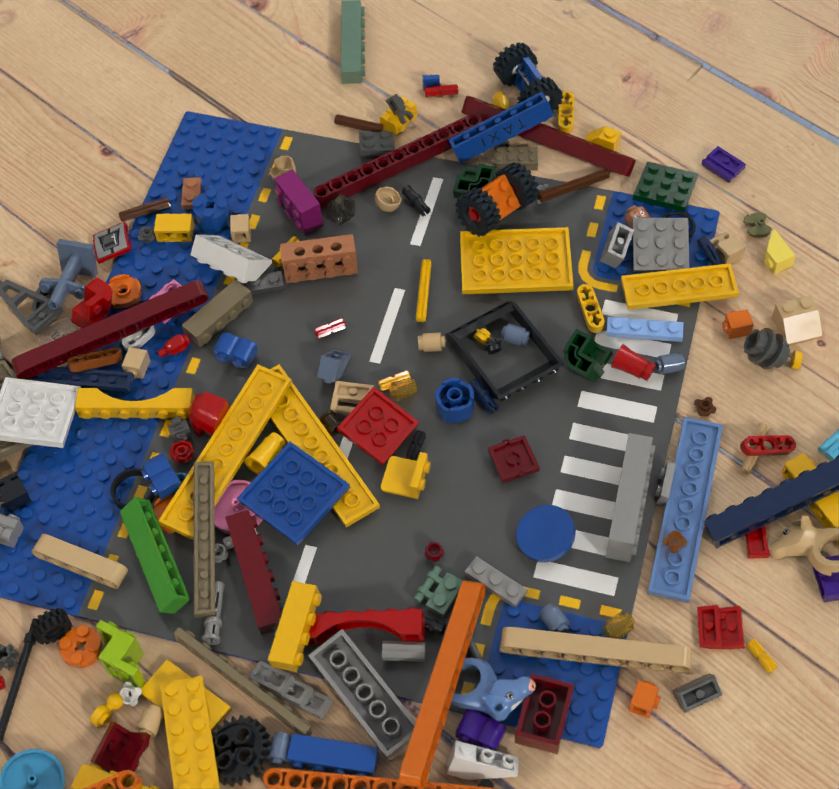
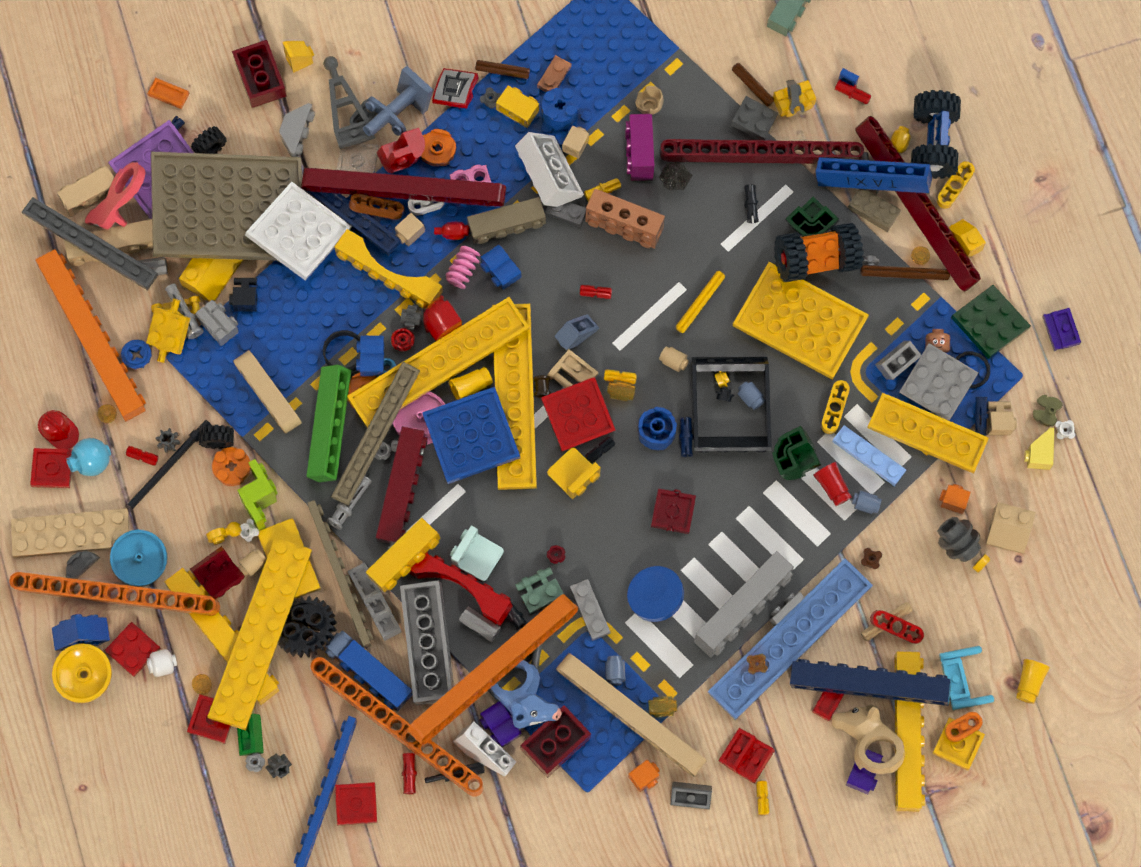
camera: 25 degrees right, 15 degrees up
tan hair [374,187,402,212] -> none
none -> bright pink piece [446,246,481,289]
none -> light aqua bracket [450,526,504,582]
none -> clear yellow plate [911,246,930,265]
none -> white plate [1055,420,1075,440]

